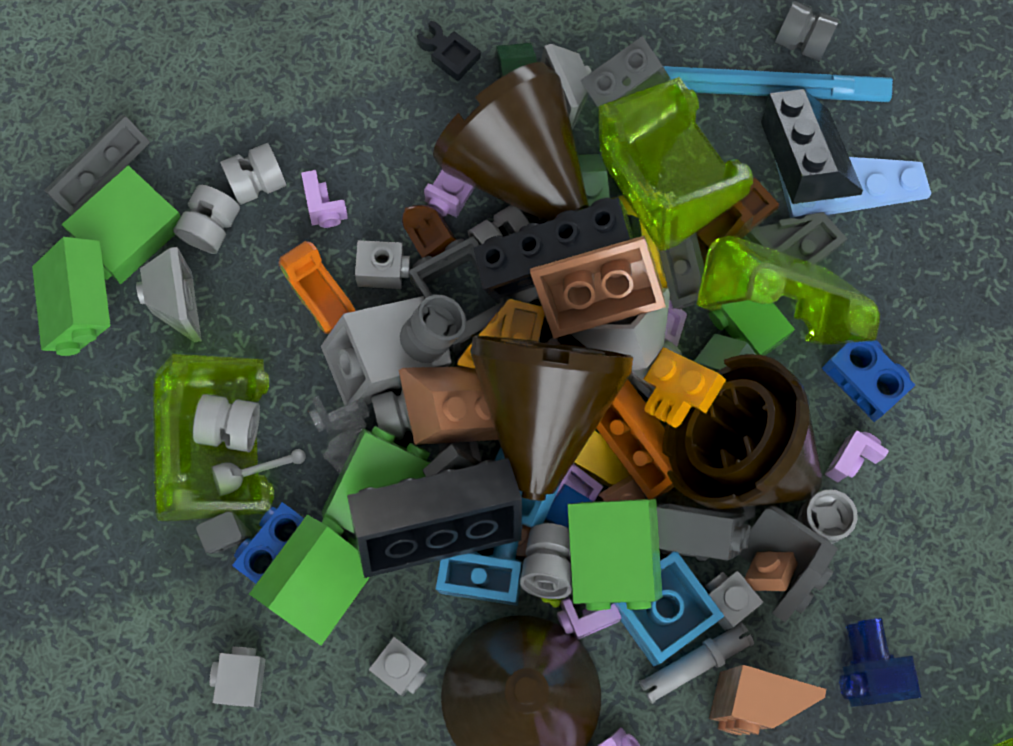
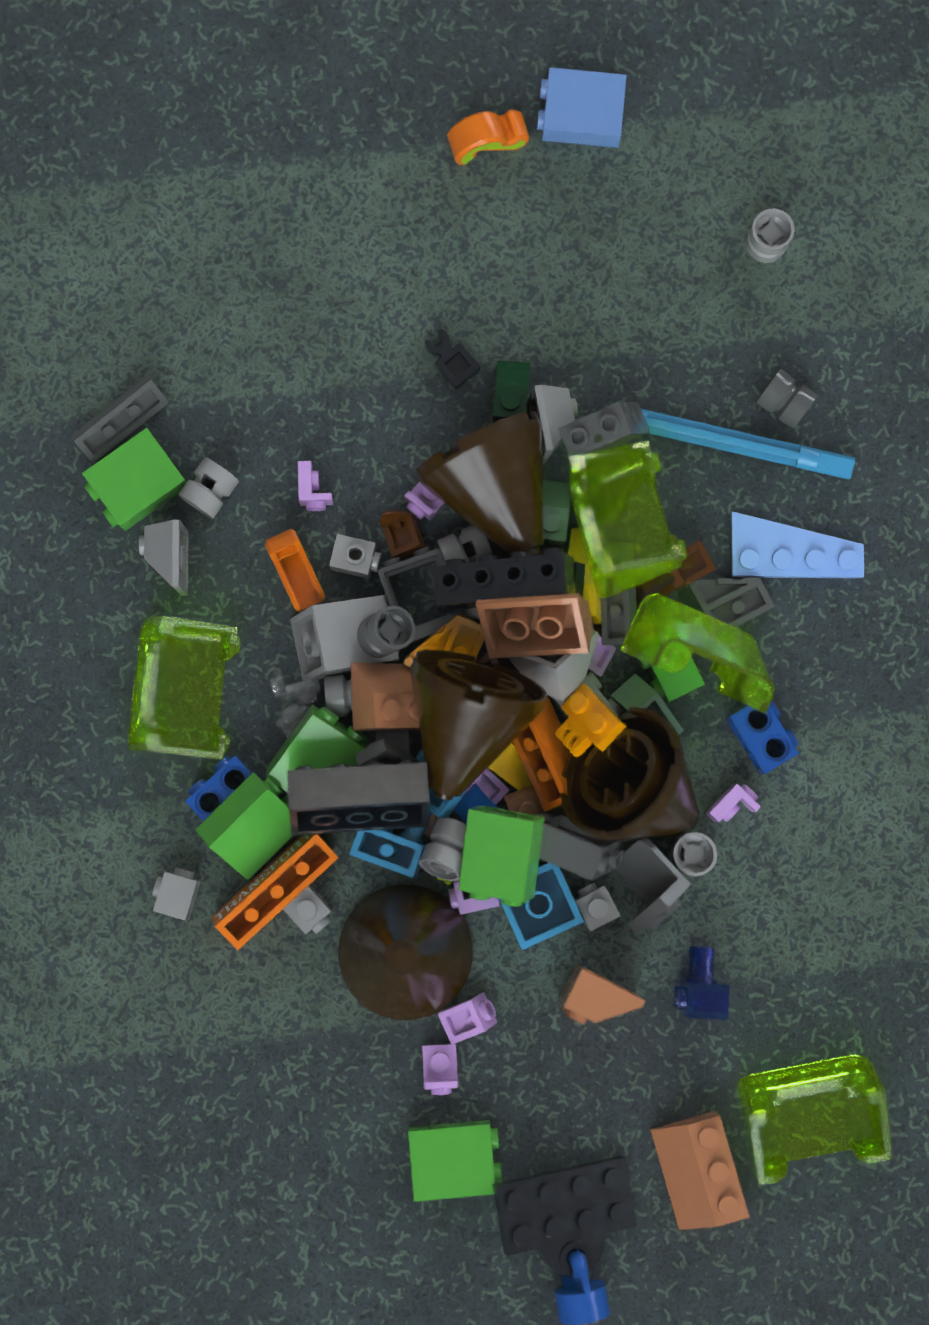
camera: 15 degrees right, 10 degrees up
bright green brick [32,237,110,356] -> none
light grey wheel [193,394,260,452] -> none
dark grey slope [196,511,252,554] -> none
light grey hinge [211,449,306,496] -> none
light grey wheel [220,143,287,206] -> none
light grey pin [639,622,754,704] -> none
nougat plate [744,551,798,591] -> none
black slope [761,89,863,204] -> none
none -> orange brick [211,834,339,951]

